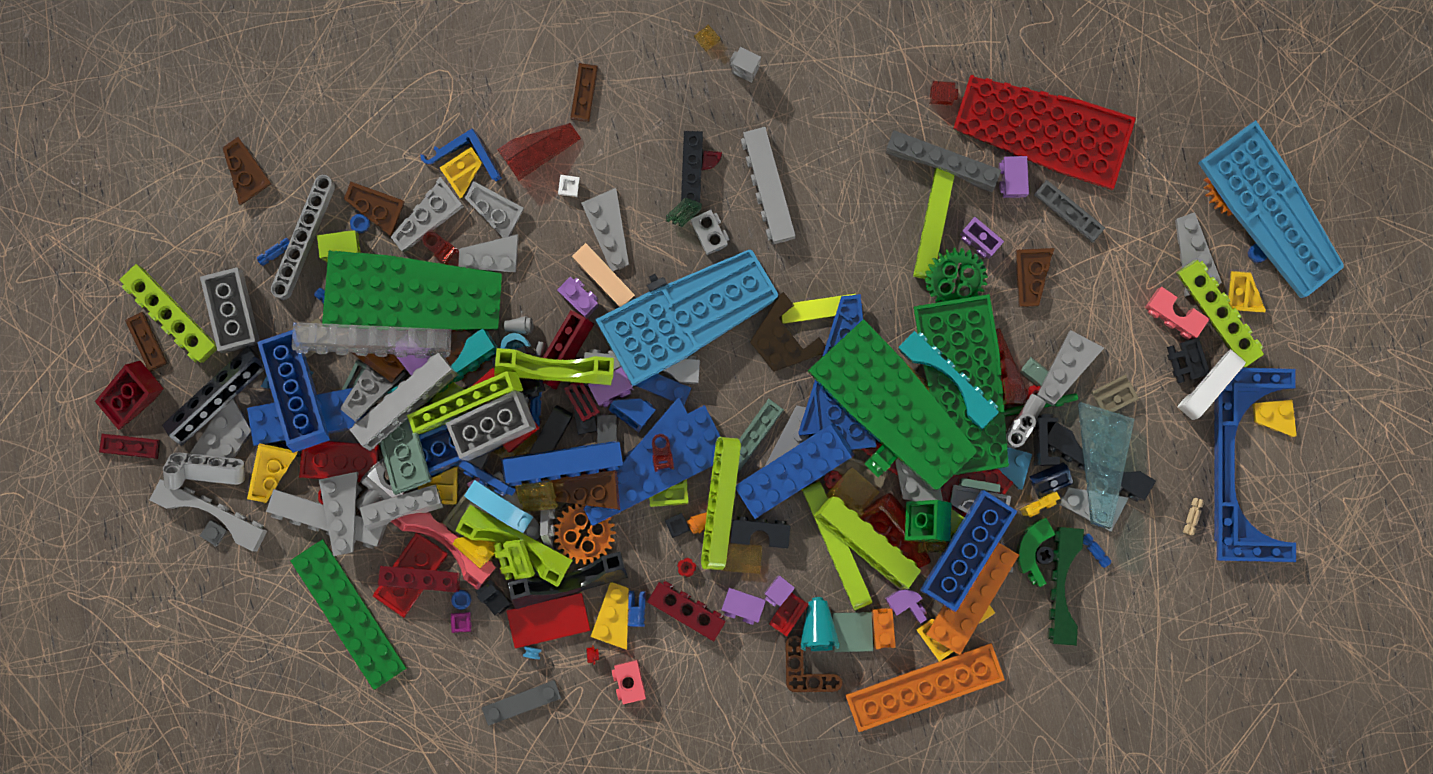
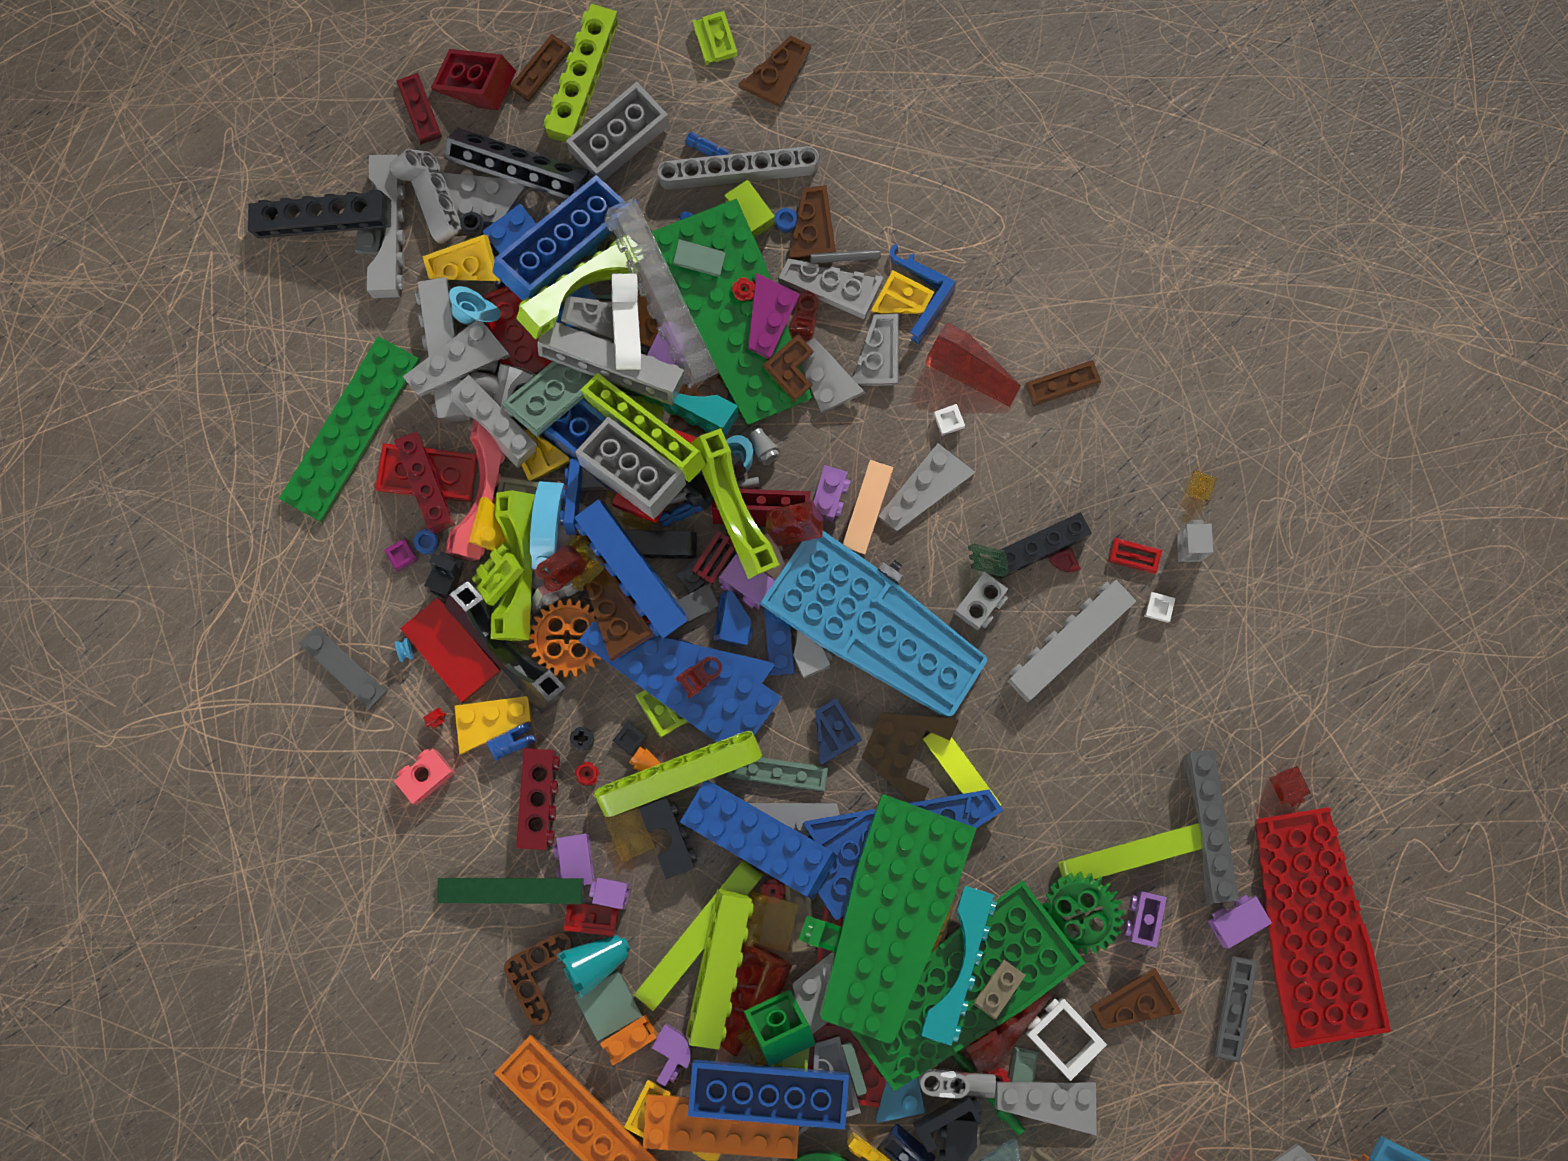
camera: 65 degrees right, 5 degrees down
none -> black brick [248,190,392,239]
none -> dark green tile [437,878,584,904]
none -> medium azure piece [449,286,501,325]
none -> black cone [460,212,484,239]
none -> arch [517,236,647,339]
none -> clear red piece [536,545,587,592]
none -> black bush [570,727,595,751]
none -> white beam [612,274,641,370]
none -> sand green tile [673,239,726,277]
none -> lime plate [692,11,738,65]
none -> red plate [732,277,755,301]
none -> magenta wing [747,273,800,359]
none -> reddish brown tile [762,334,814,402]
none -> clear red brick [766,501,824,547]
none -> dark grey bar [810,249,881,264]
none -> dark blue wing [815,698,862,765]
none -> dark tan brick [973,960,1026,1019]
none -> white window [1025,998,1107,1081]
none -> red tile [1108,538,1162,574]
none -> white plate [1144,592,1175,623]

